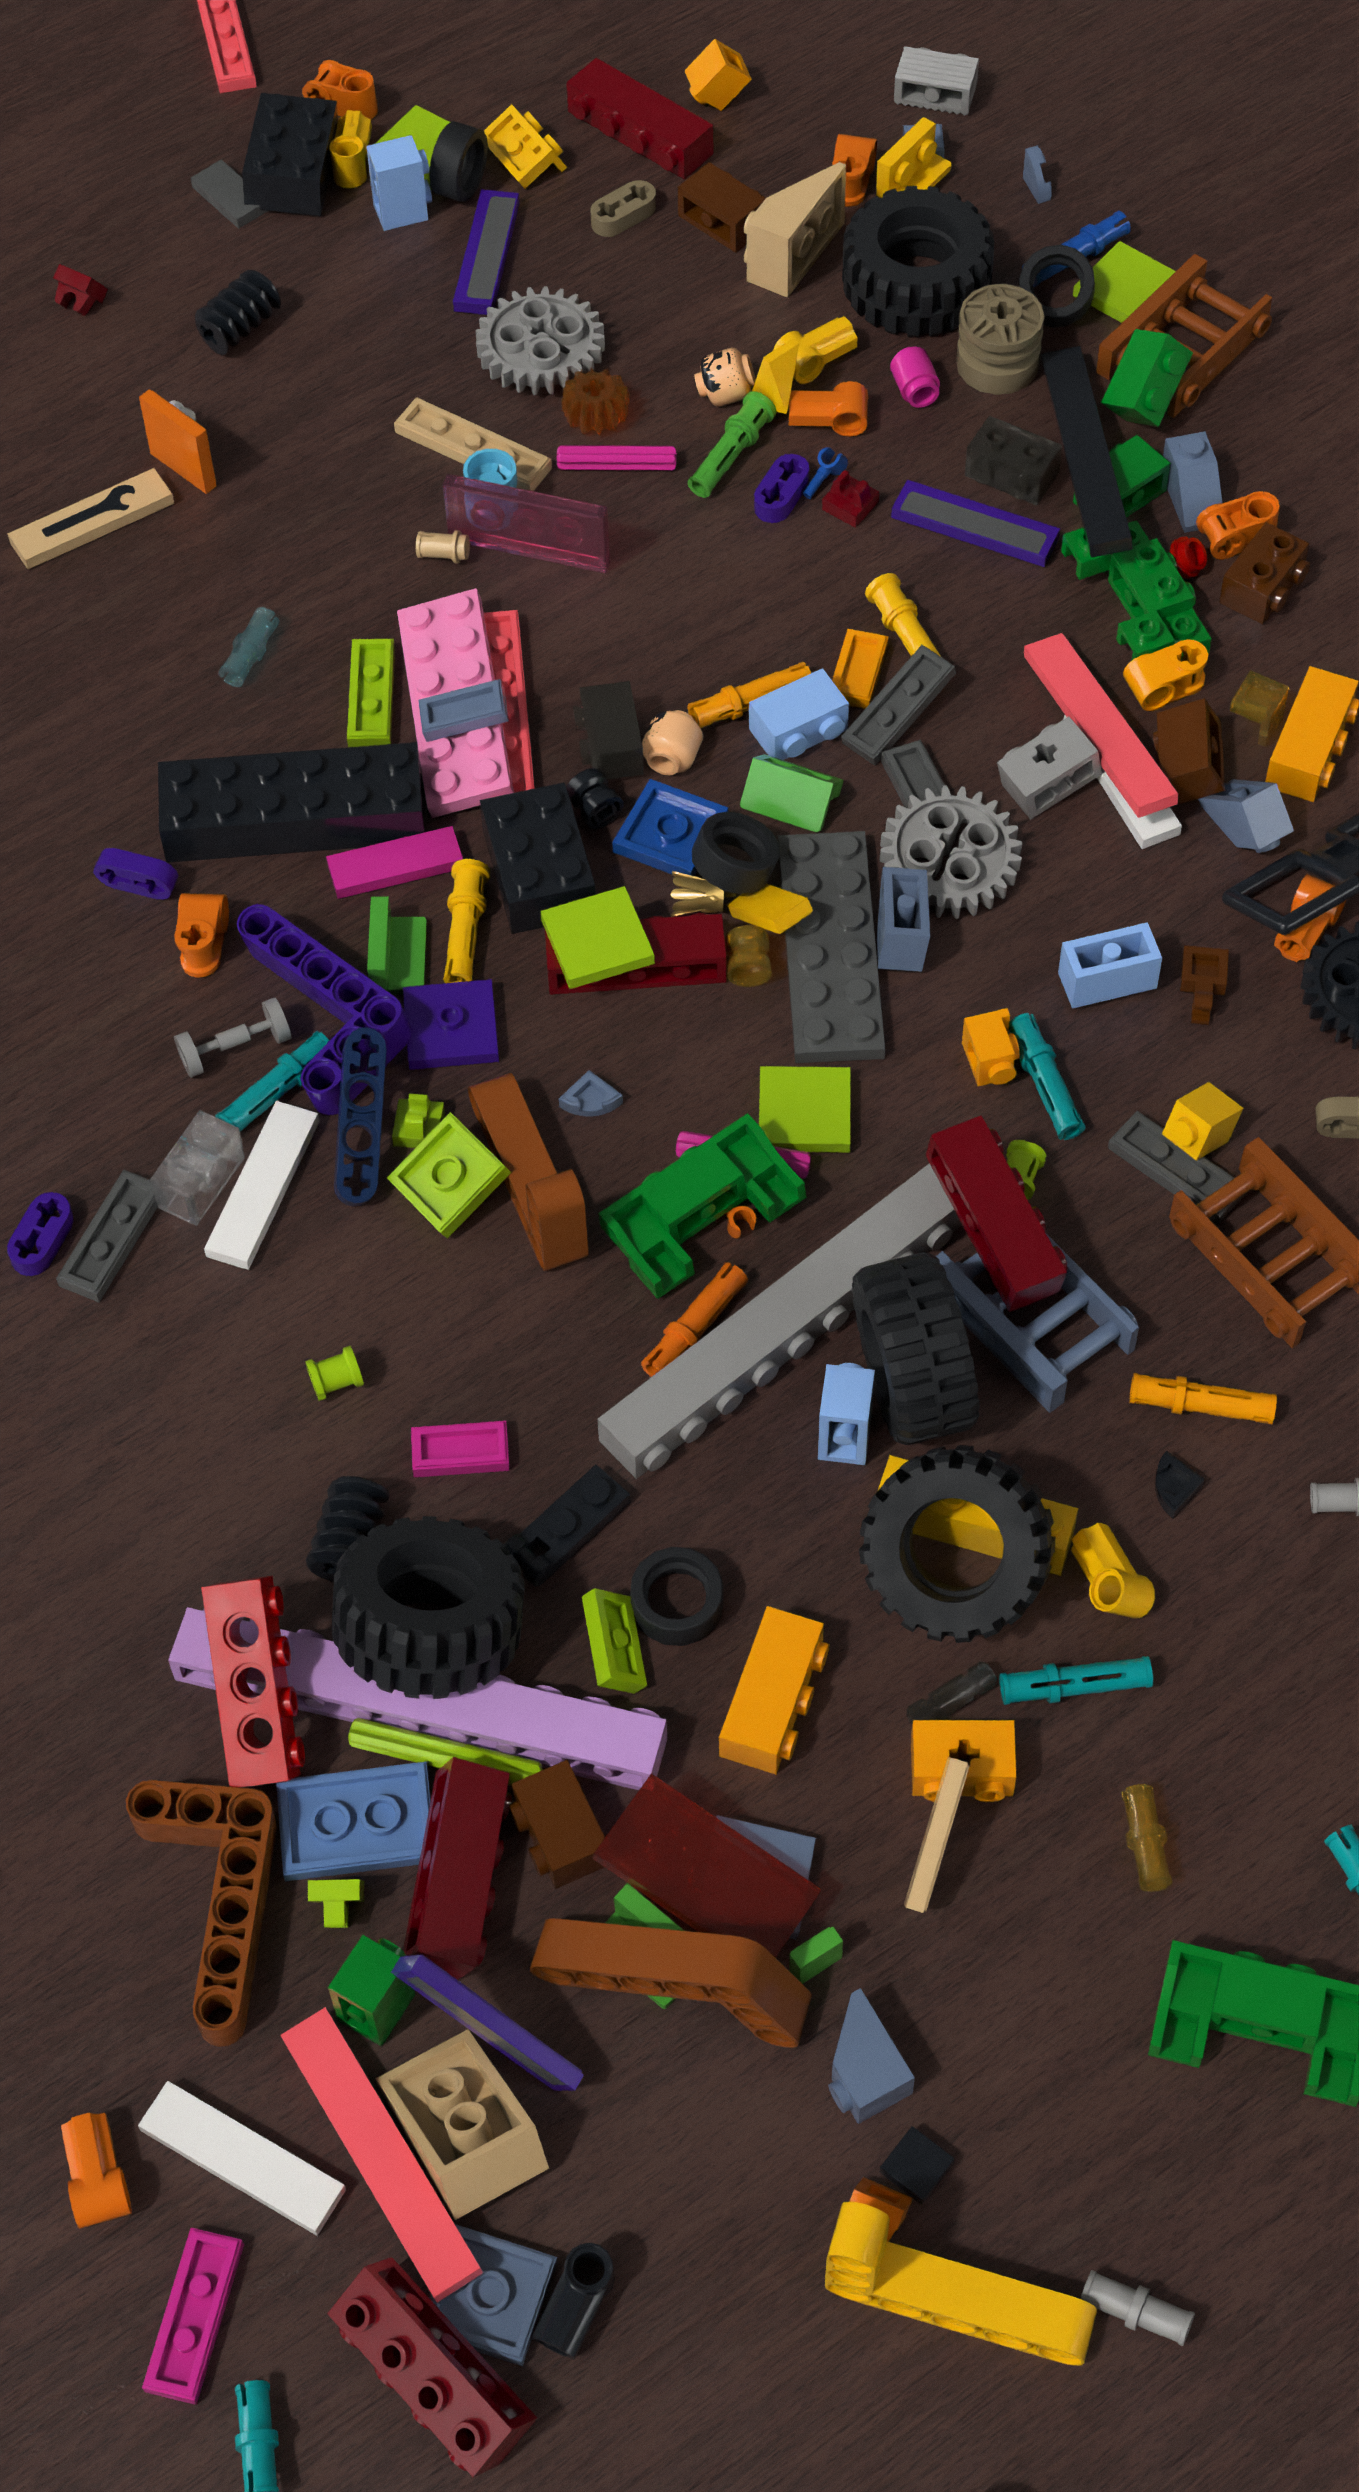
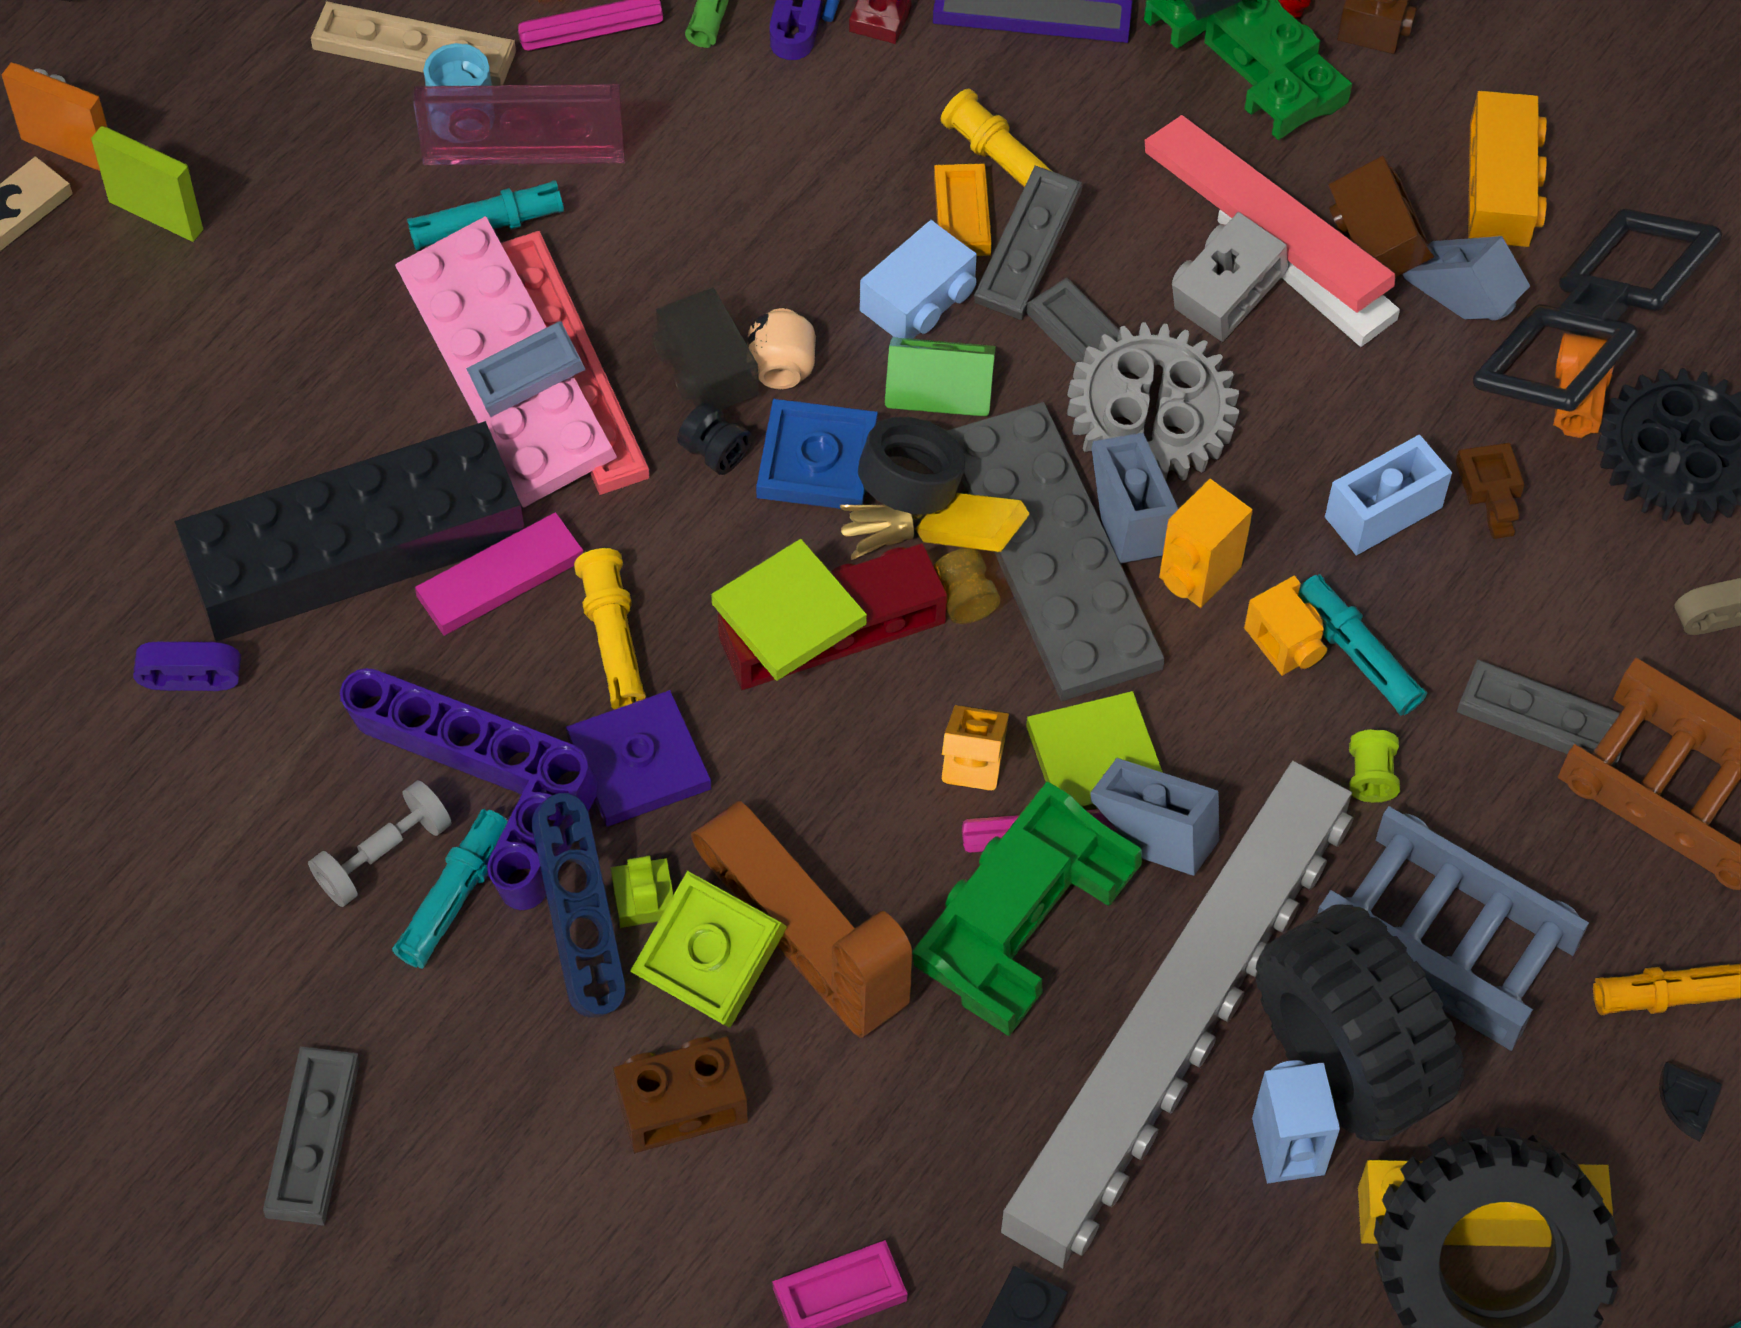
camera: 20 degrees left, 0 degrees up
dark purple beam [7,1192,74,1276] -> none
clear brick [150,1110,245,1226] -> none
orange piece [174,893,229,978] -> none
white tile [204,1101,320,1270] -> none
clear light blue pin [219,607,280,687] -> none
lime bush [305,1345,364,1401] -> none
lime tile [347,639,395,747] -> none
bright green panel [367,896,427,995] -> none
tan pin [416,530,470,564] -> none
black brick [480,782,596,934] -> none
sand blue tile [559,1070,623,1116] -> none
orange pin [641,1262,748,1377] -> none
light orange pin [687,662,811,728] -> none
orange hand [725,1206,756,1238] -> none
dark red brick [925,1115,1068,1312] -> none
yellow piece [1071,1523,1155,1619] -> none
light orange piece [1123,639,1208,711] -> none
yellow brick [1162,1082,1244,1161] -> none
clear yellow panel [1230,670,1289,747] -> none
none -> lime tile [91,126,203,242]
none -> teal pin [407,180,564,251]
none -> reddish brown brick [613,1036,748,1154]
none -> light orange slope [942,705,1009,790]
none -> sand blue slope [1090,758,1219,876]
none -> light orange brick [1159,479,1253,608]

